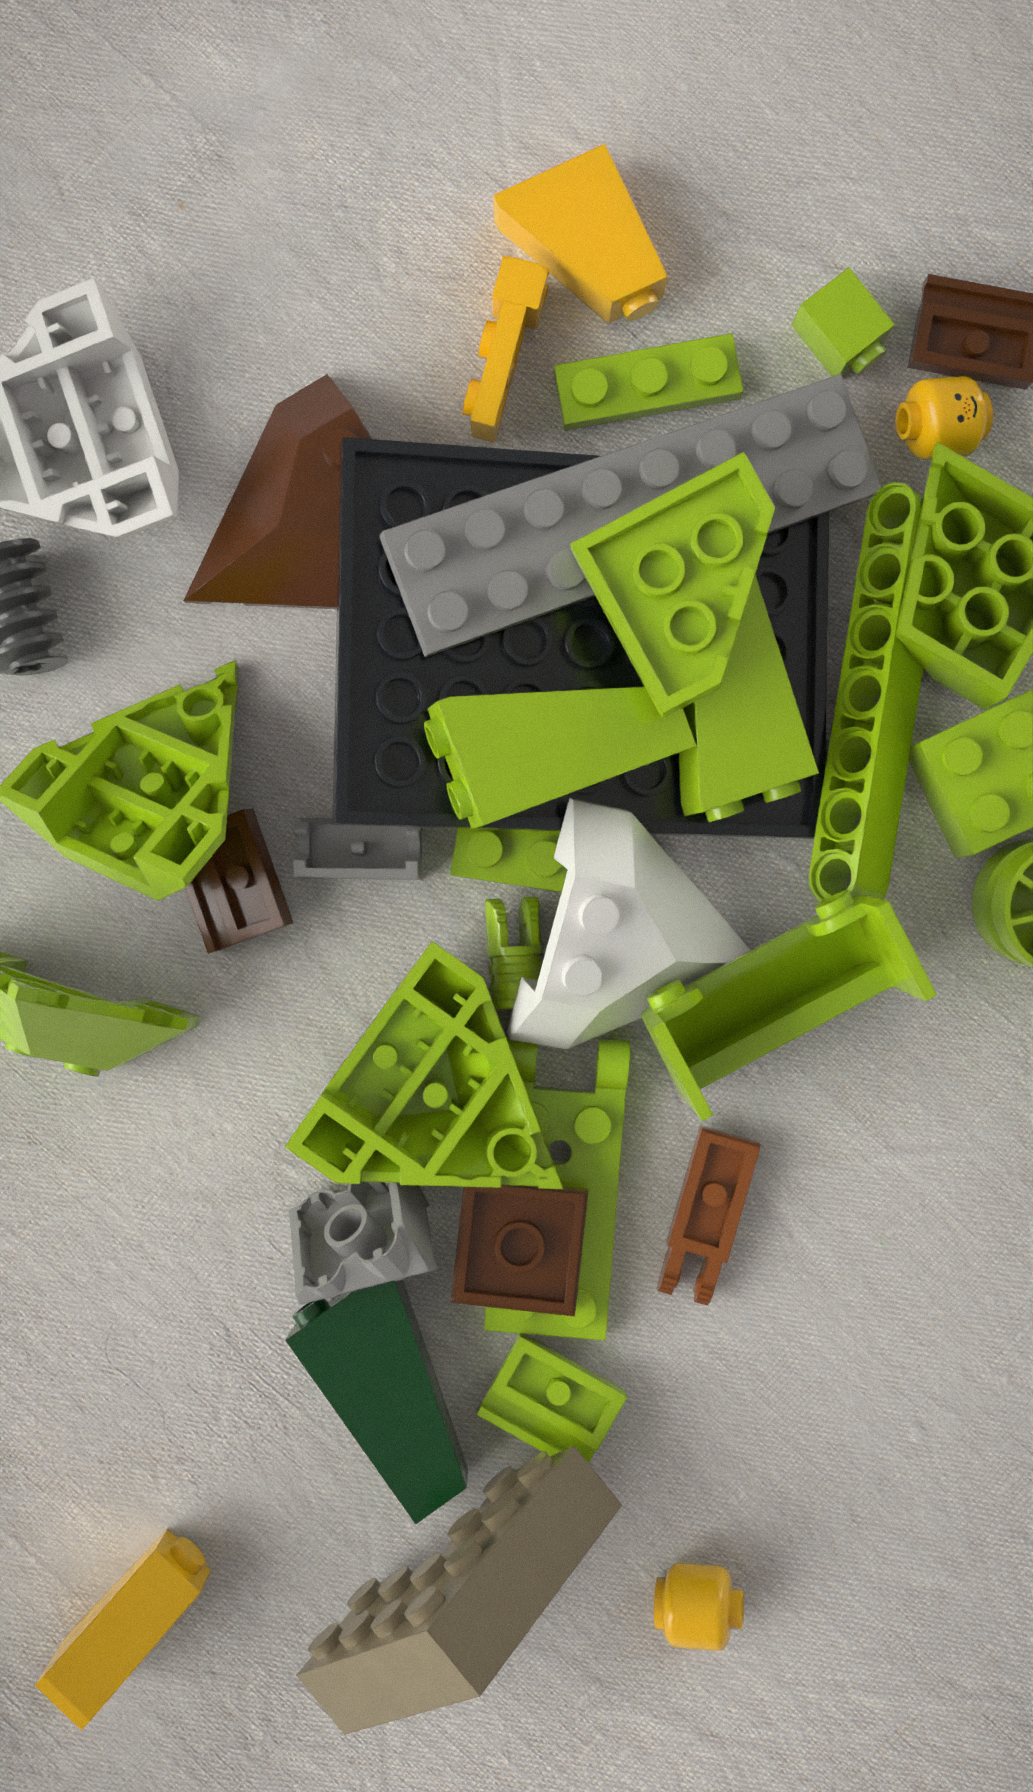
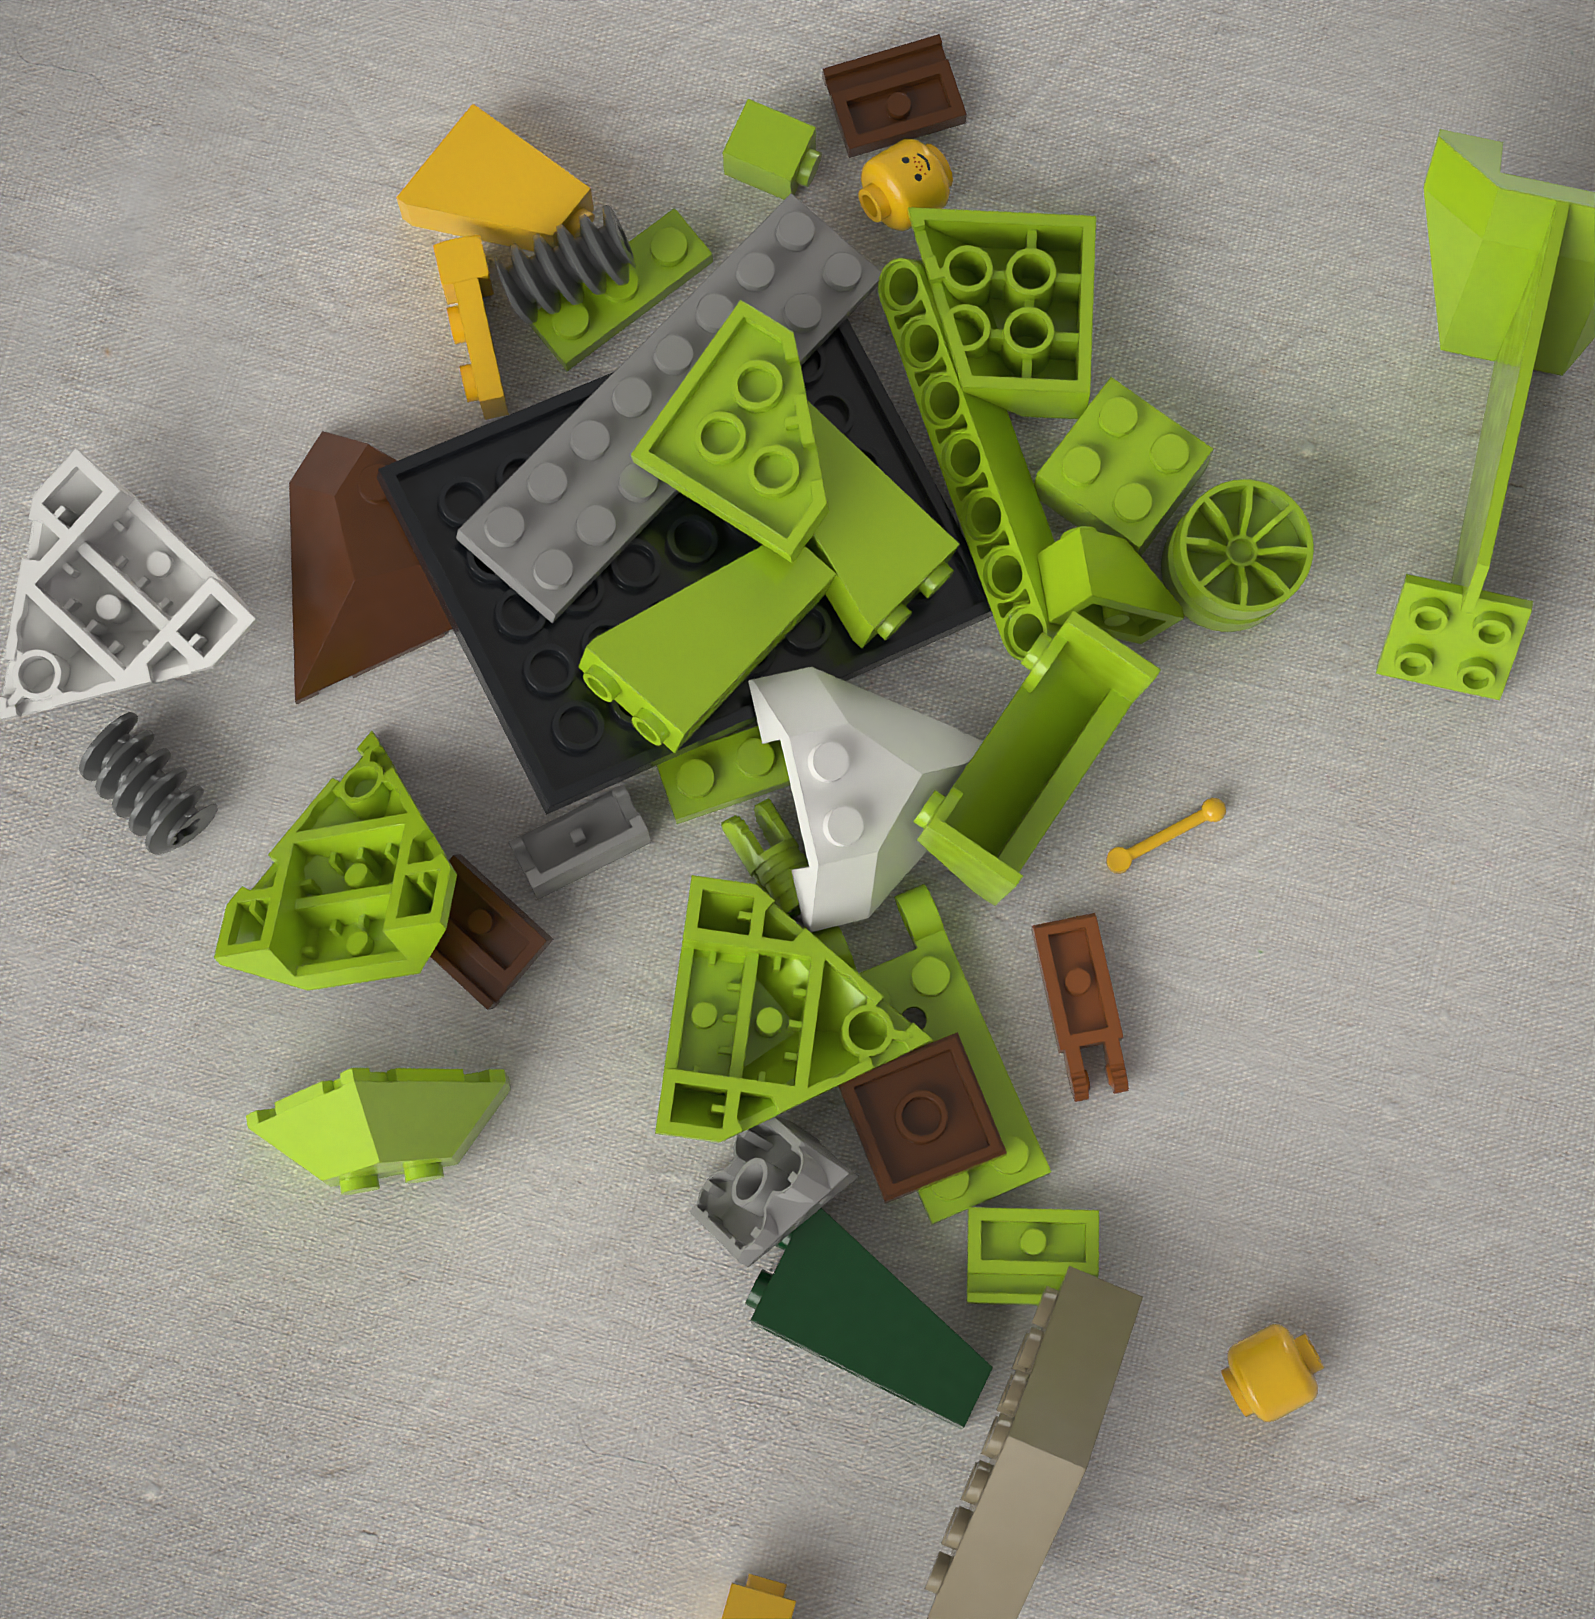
camera: 25 degrees left, 10 degrees down
none -> dark grey piece [494,205,636,324]
none -> lime slope [1037,526,1184,644]
none -> yellow hinge [1106,797,1226,874]

